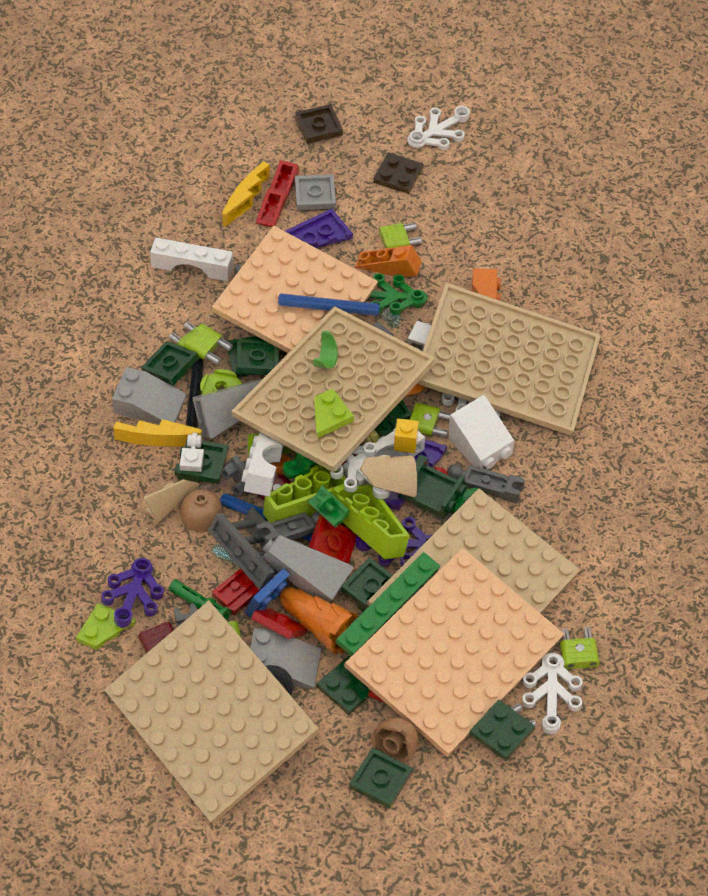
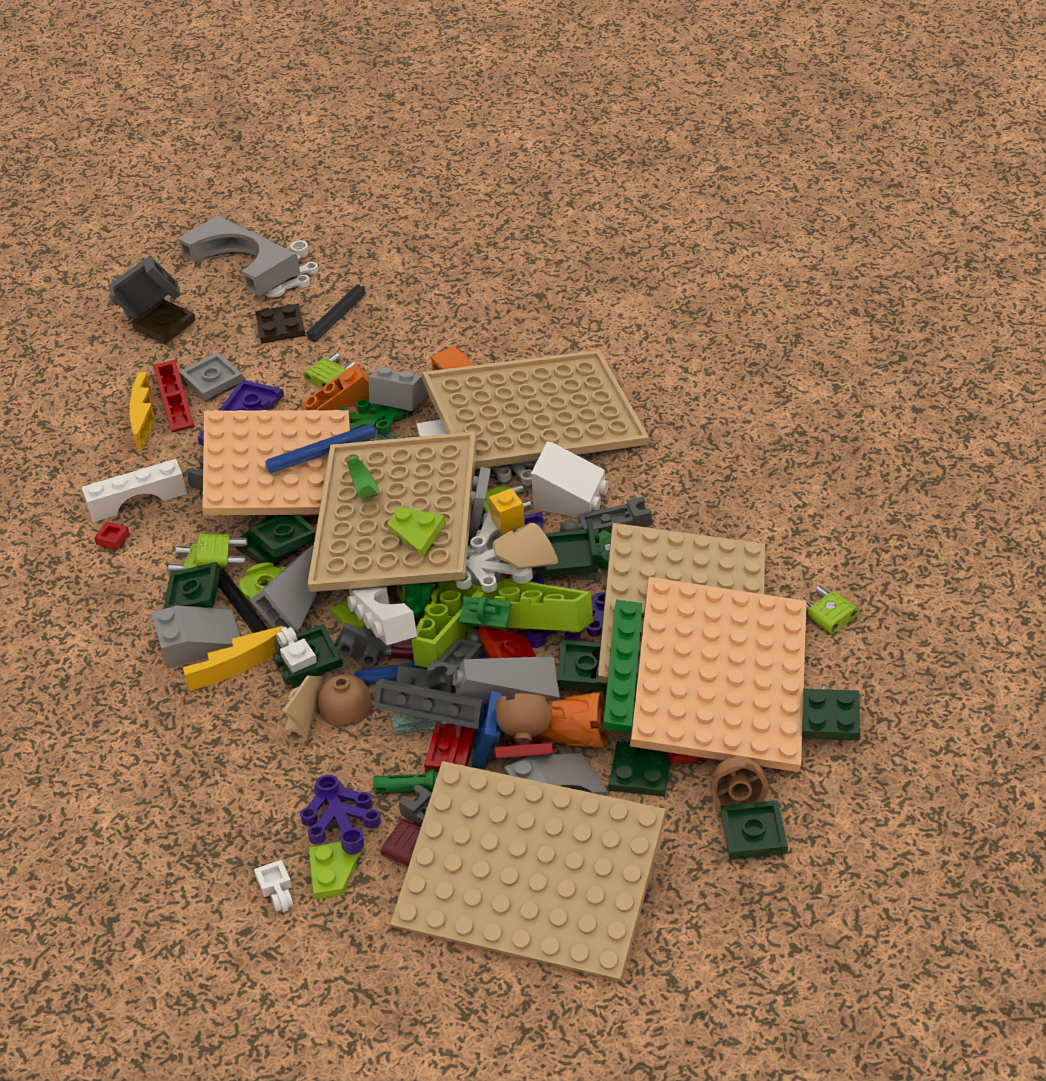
camera: 30 degrees left, 10 degrees down
white plant [522,653,583,734] -> none
none -> red plate [94,521,130,550]
none -> dark grey panel [109,255,181,320]
none -> light grey arch [178,216,300,296]
none -> white plate [254,860,293,913]
none -> black axle [307,284,366,342]
none -> light grey slope [369,367,429,411]
none -> light grey plate [469,467,491,538]
none -> medium nougat cylinder [496,693,552,743]

